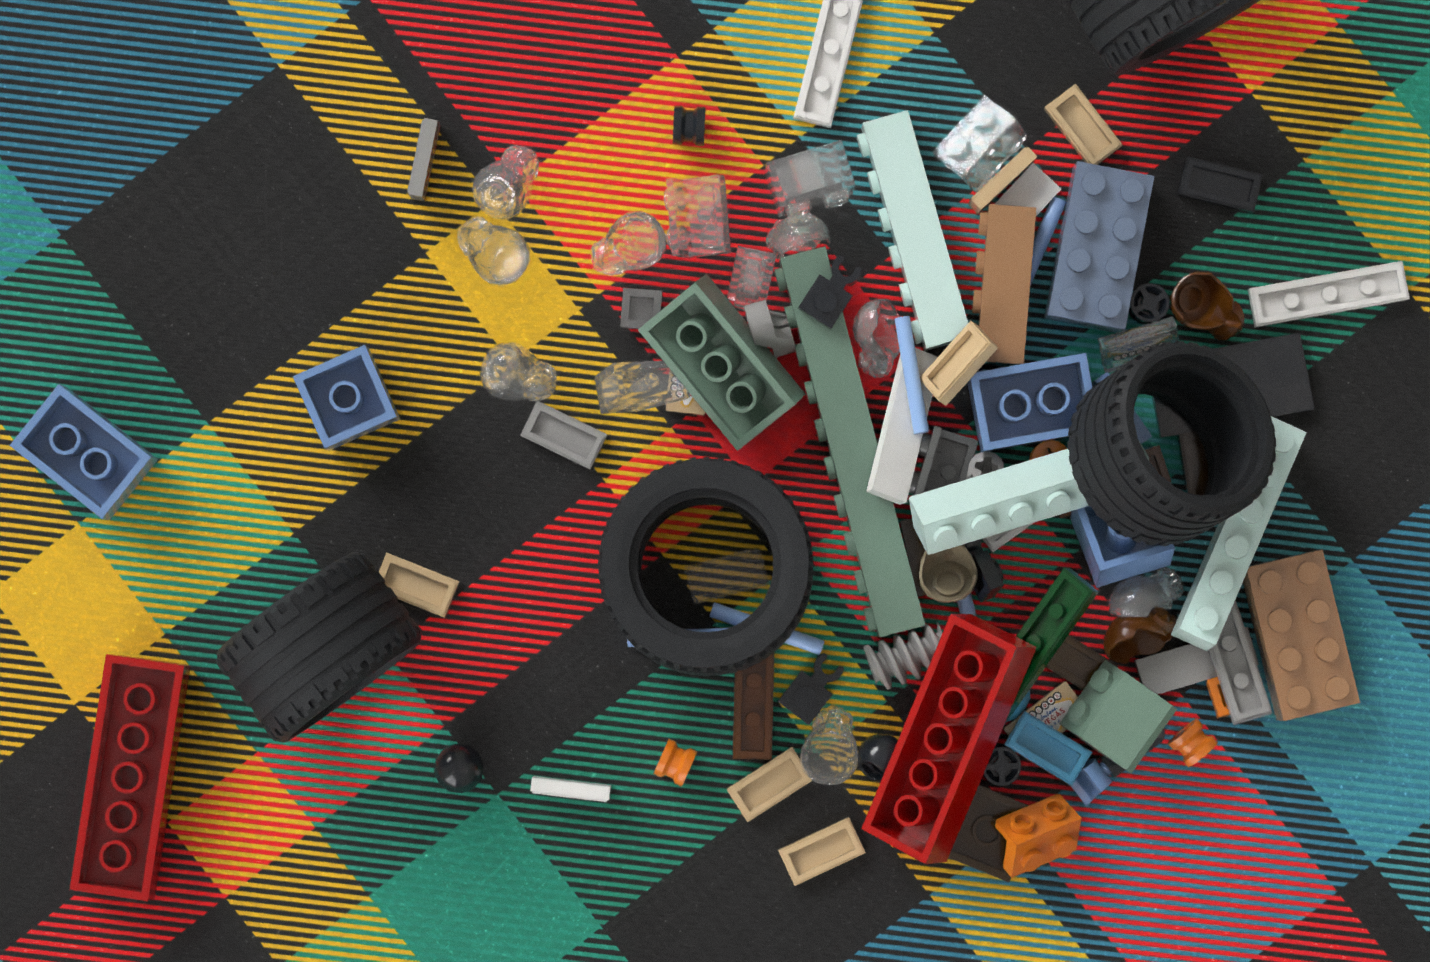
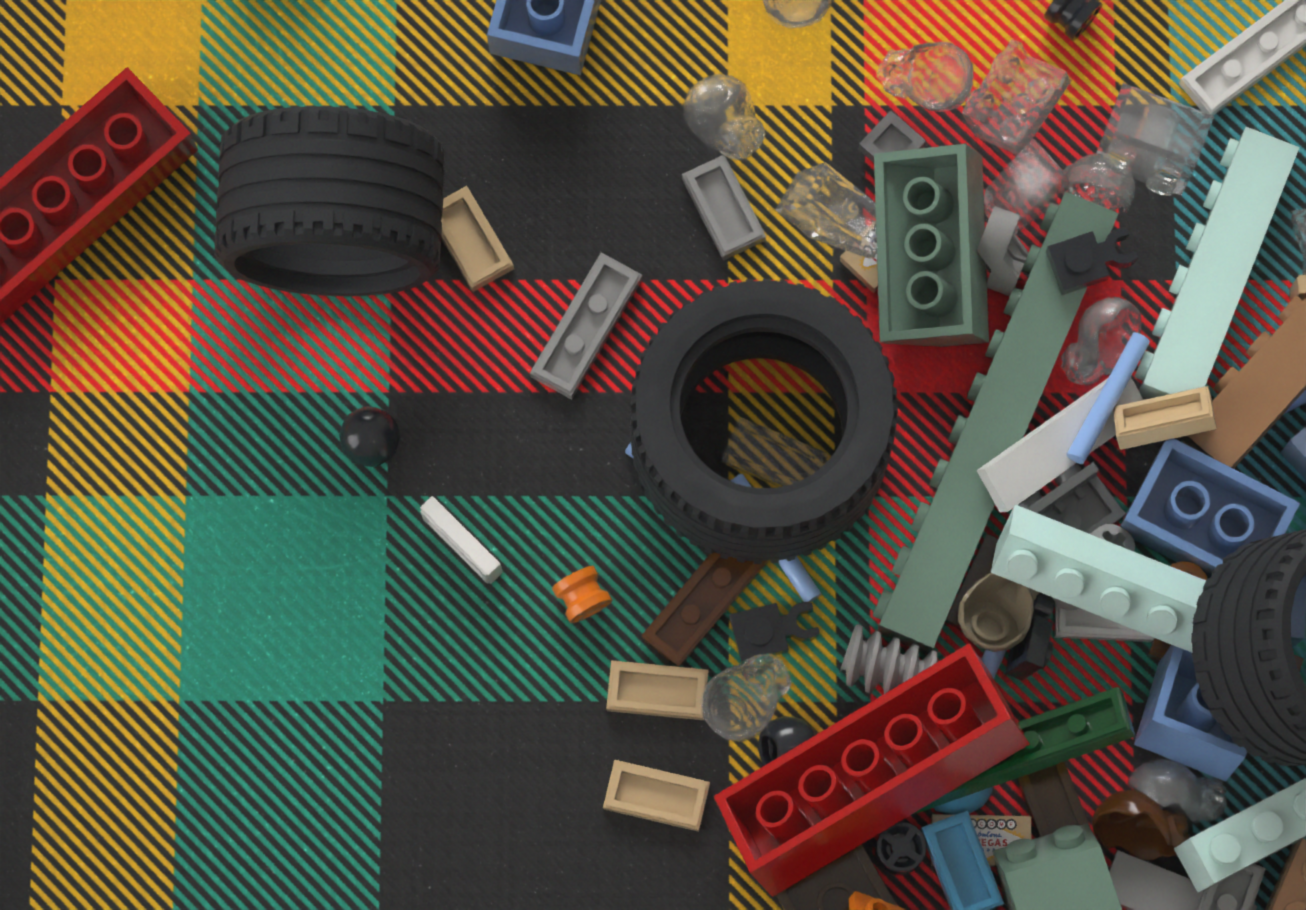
camera: 45 degrees right, 10 degrees down
none -> light grey tile [530,253,643,400]

